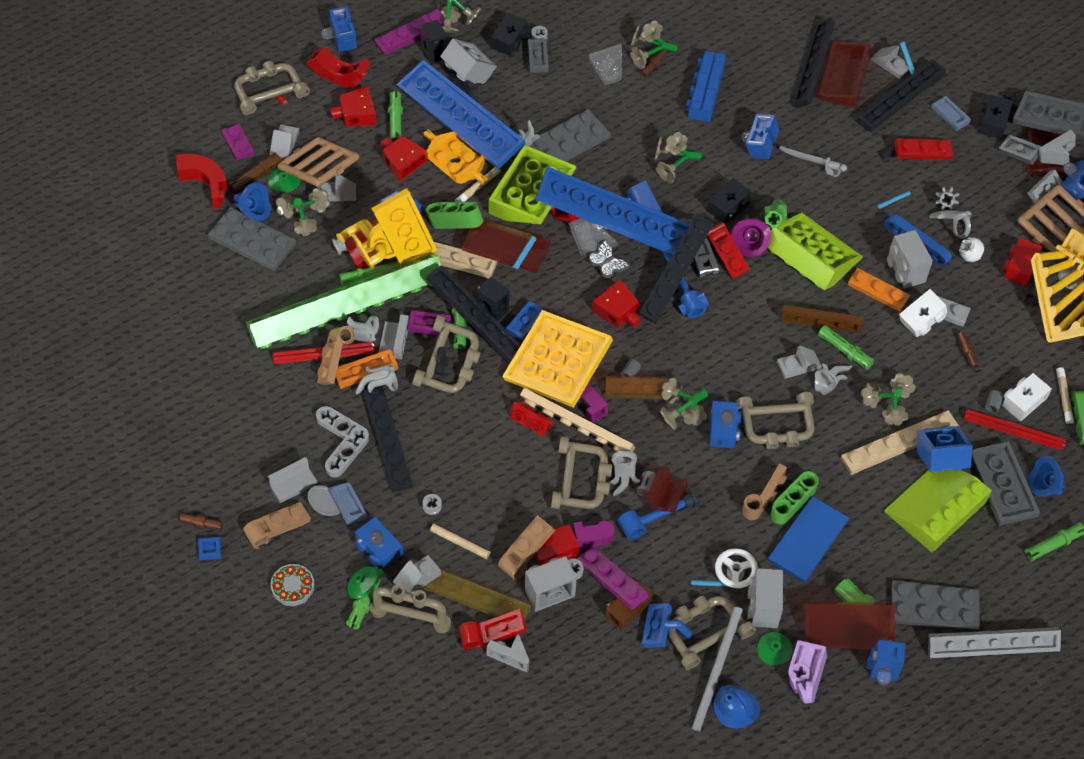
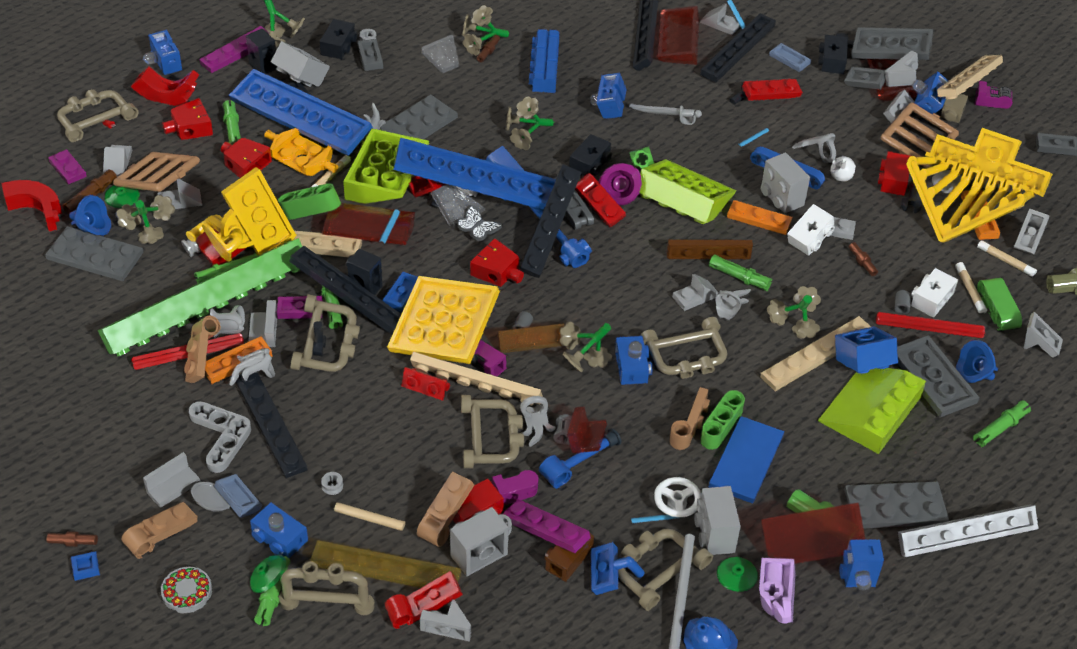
camera: 10 degrees left, 10 degrees down
light grey slope [393,556,441,594] -> none
light grey gear [936,186,959,210] -> none

